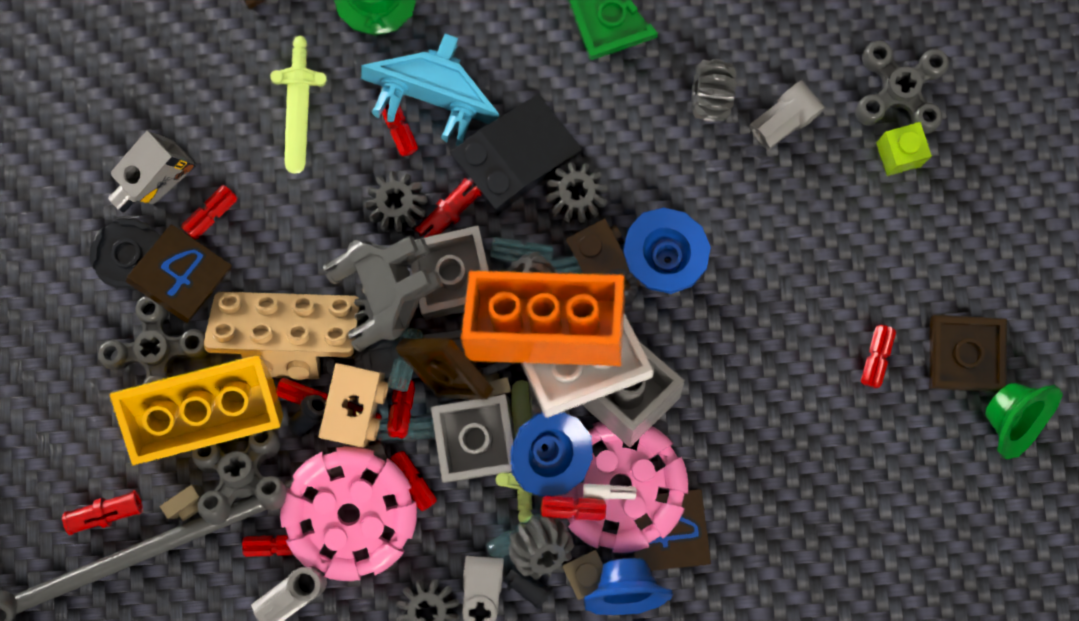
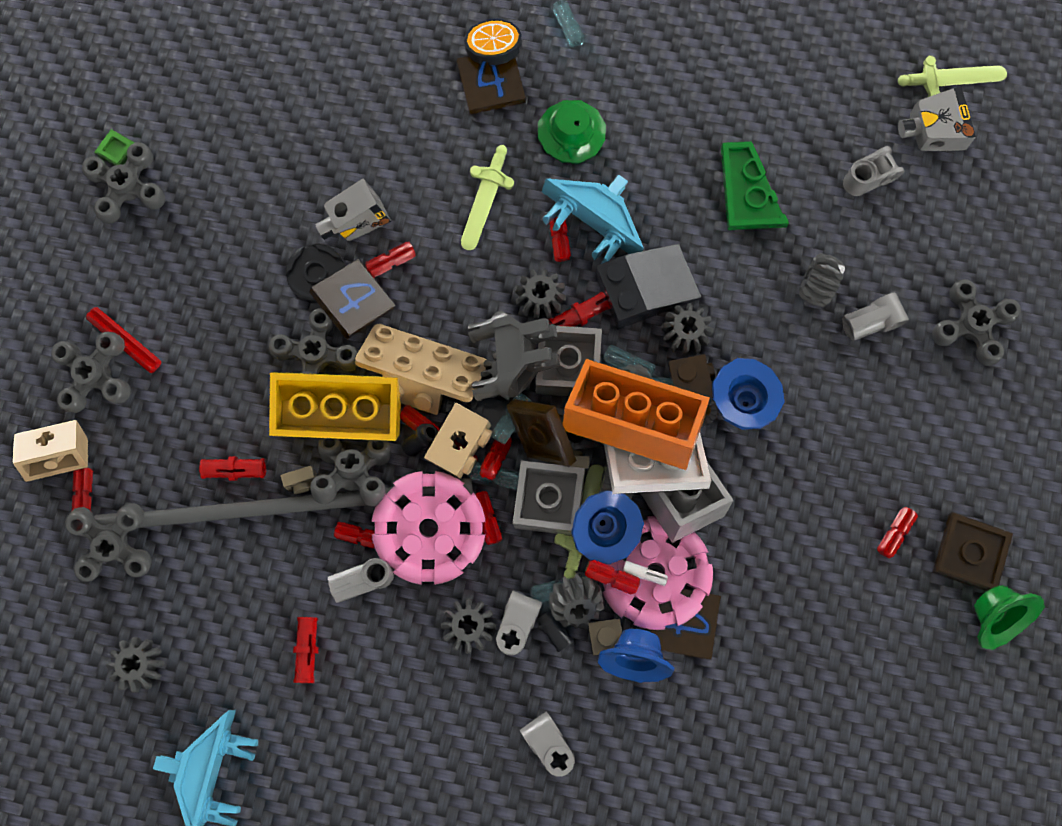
camera: 15 degrees right, 5 degrees down
lime brick [876,122,932,176] -> none

